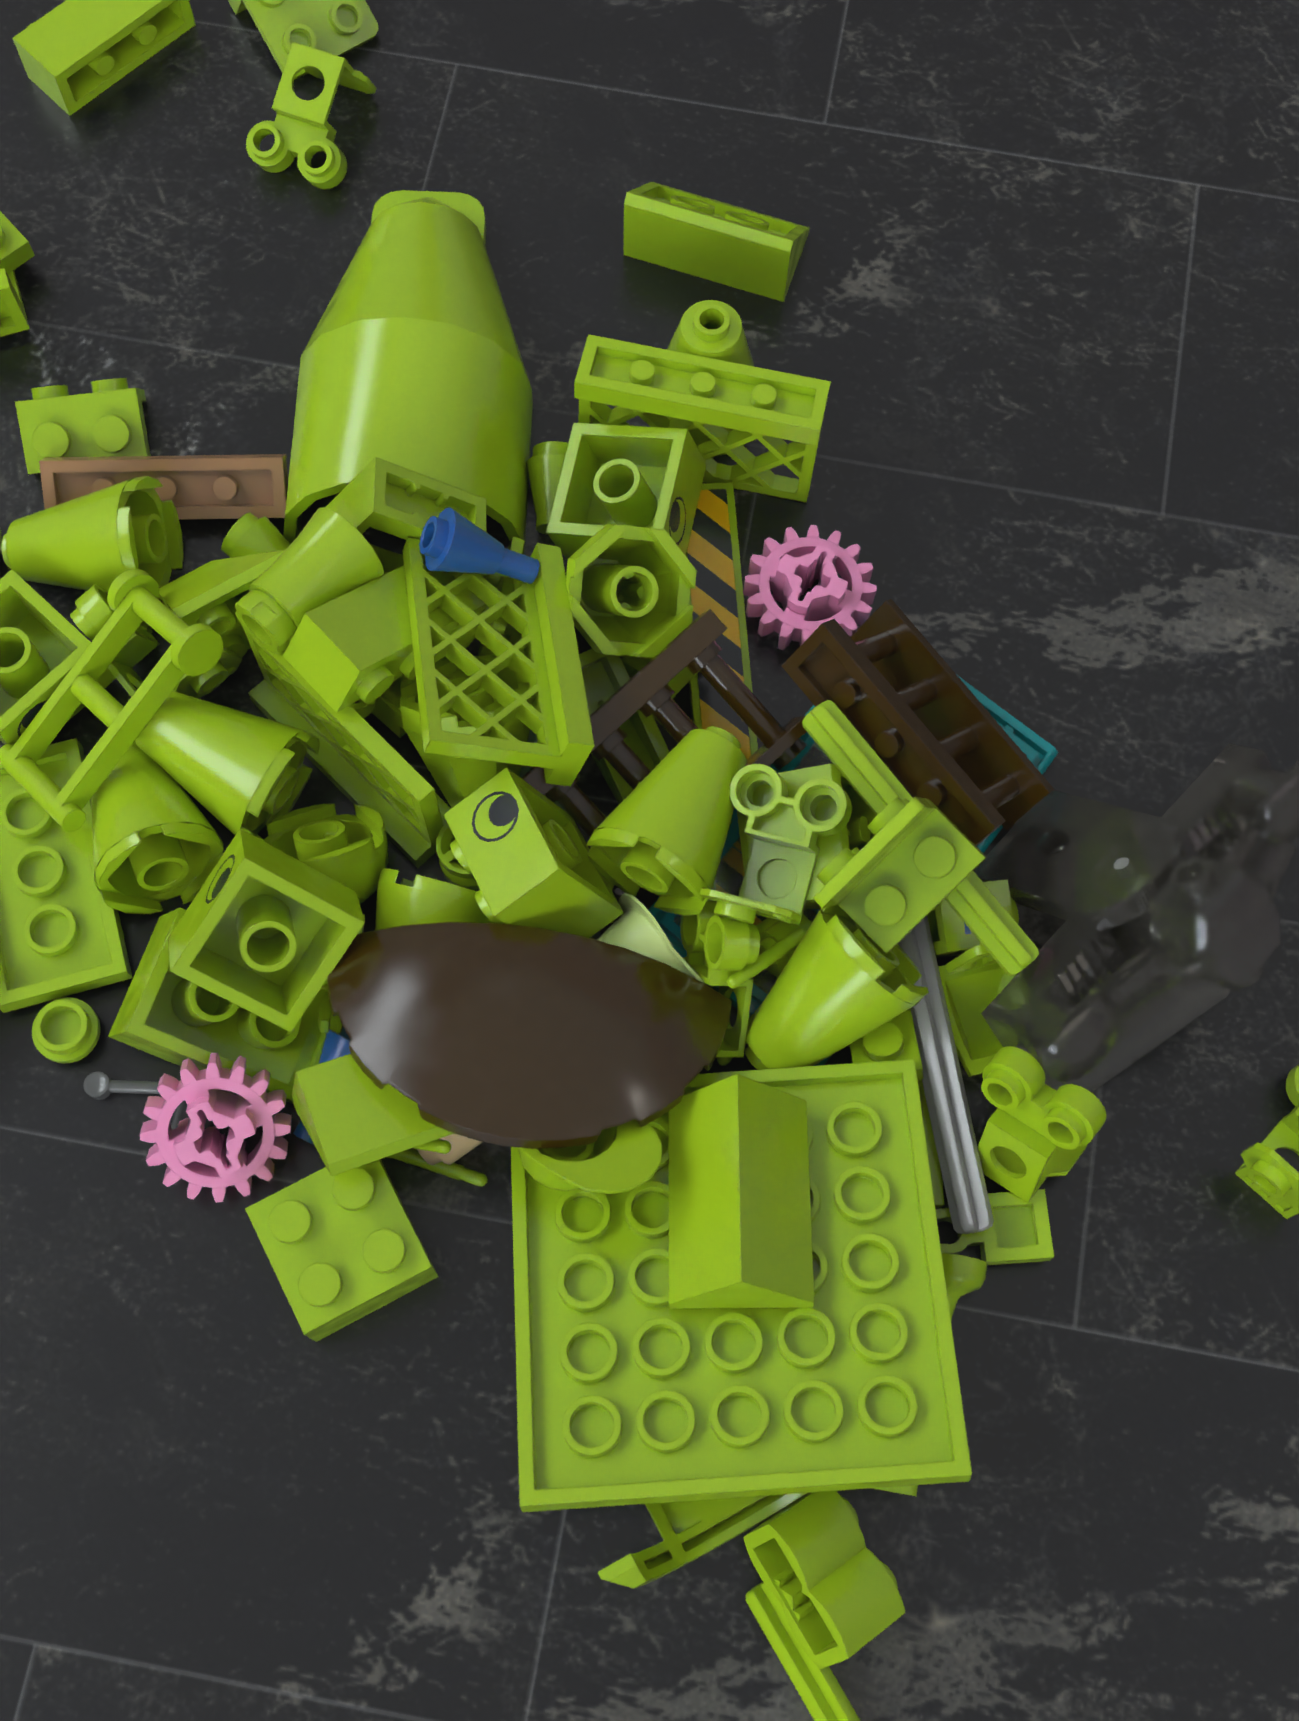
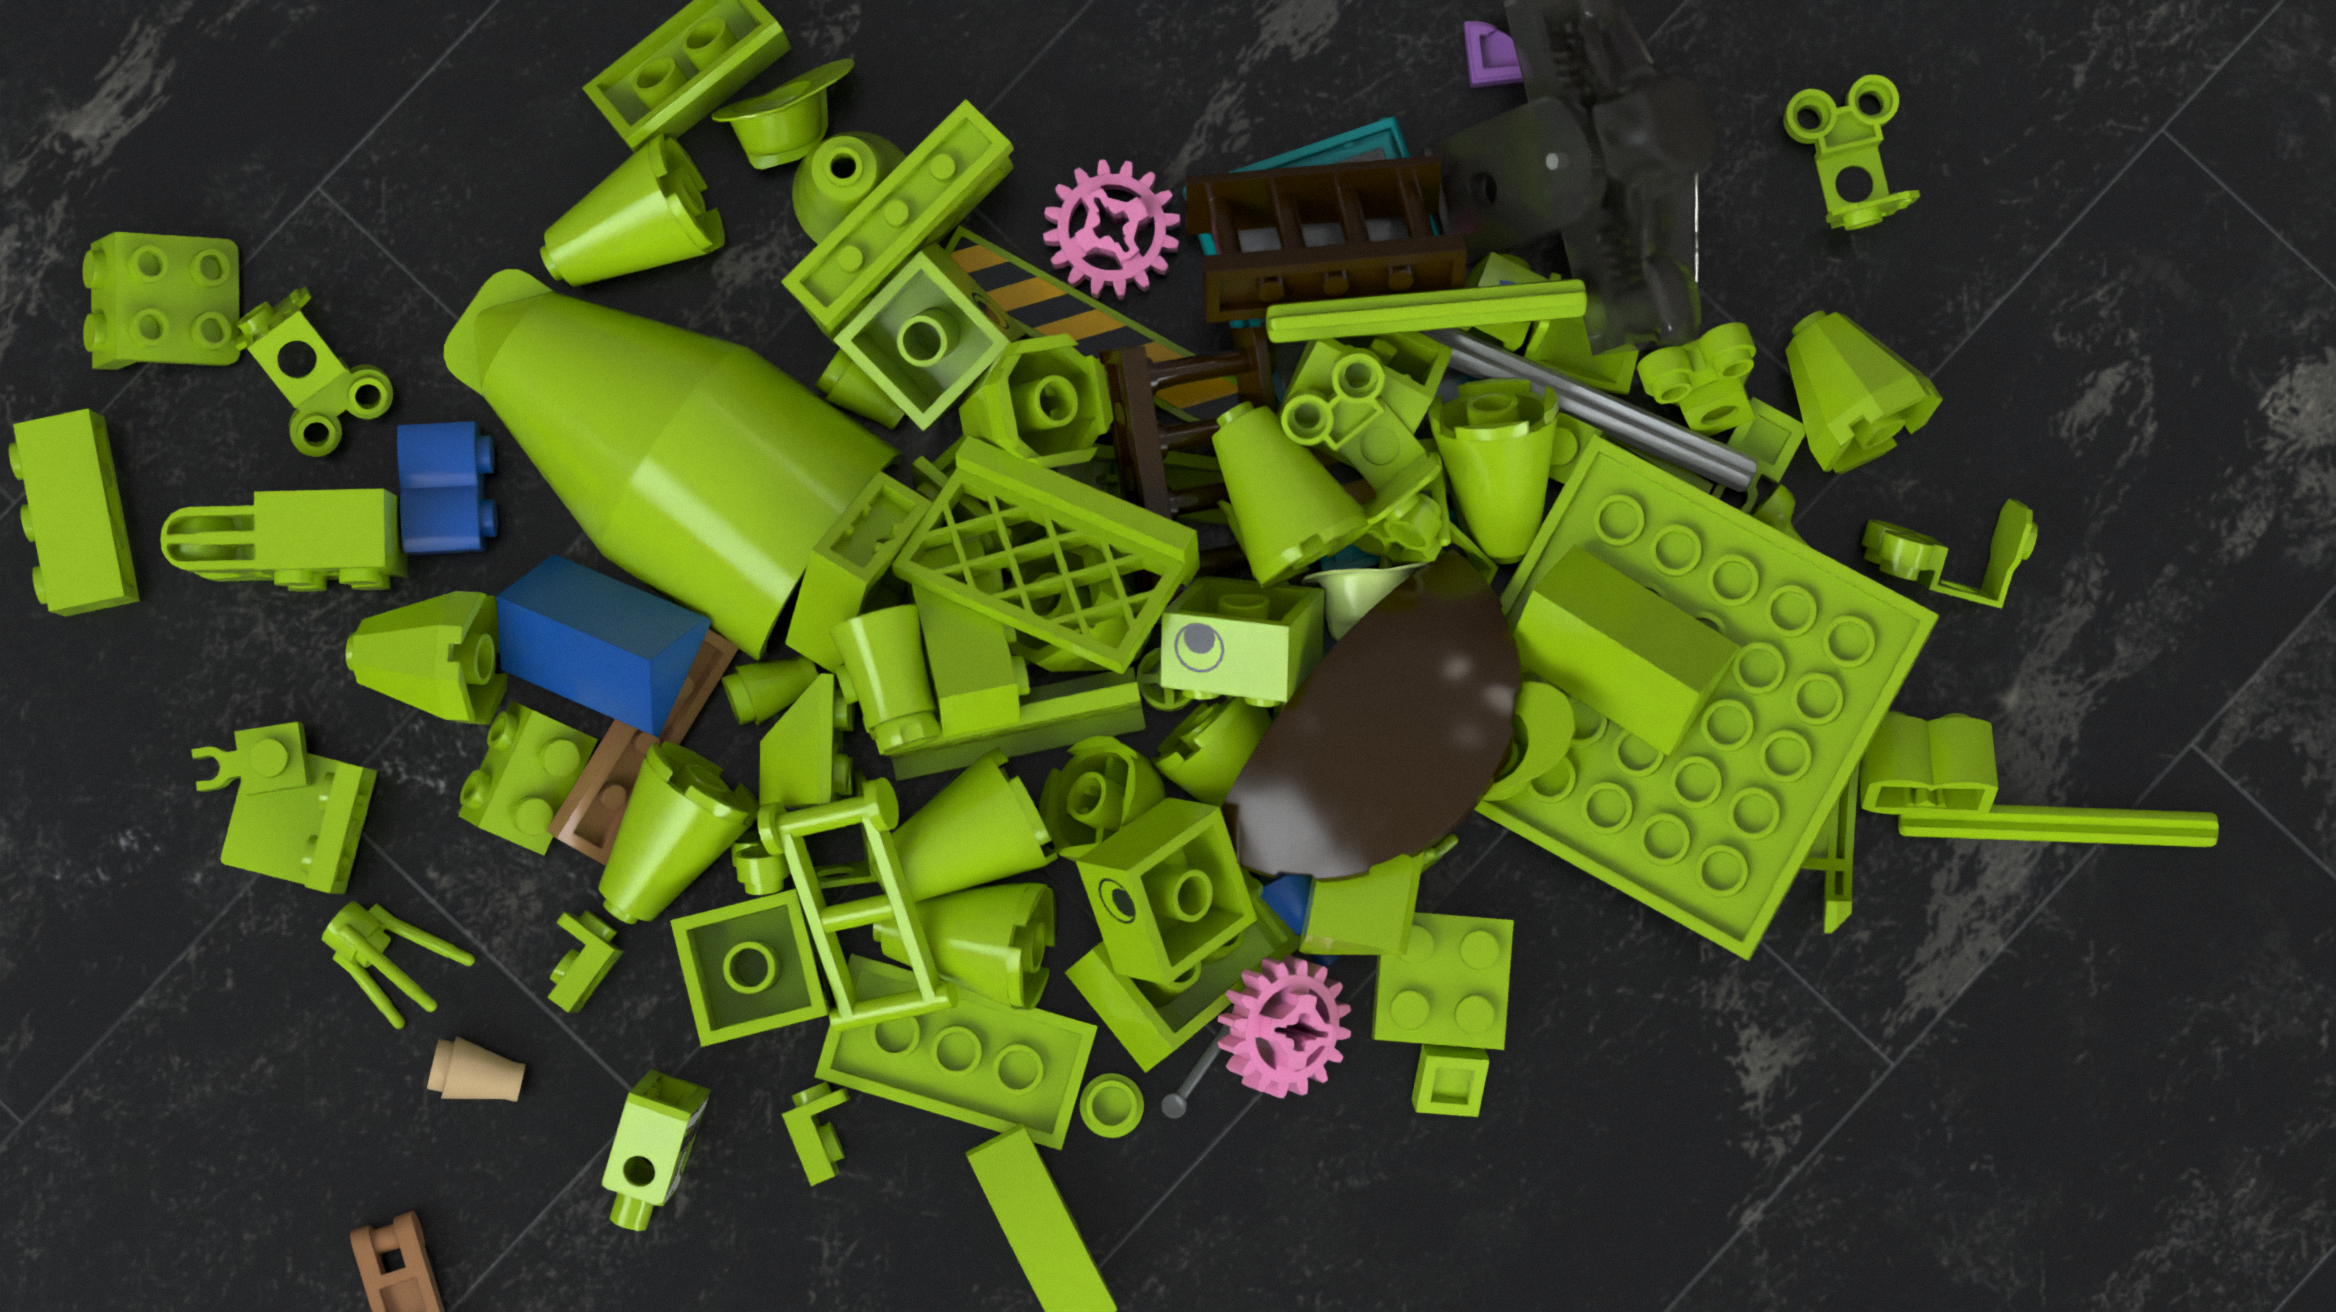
camera: 50 degrees left, 15 degrees up
blue cone [419,507,540,584] -> none
lime bracket [813,797,987,954] -> none
none -> lime brick [160,489,409,592]
none -> lime cone [345,591,508,725]
none -> blue brick [397,421,498,556]
none -> blue slope [496,554,712,738]
none -> lime cone [540,134,725,287]
none -> lime piece [712,59,855,170]
none -> lime plate [1411,1043,1490,1117]
none -> medium lavender tile [1463,21,1535,88]
none -> lime cone [1786,310,1943,474]
none -> lime piece [1861,498,2038,609]

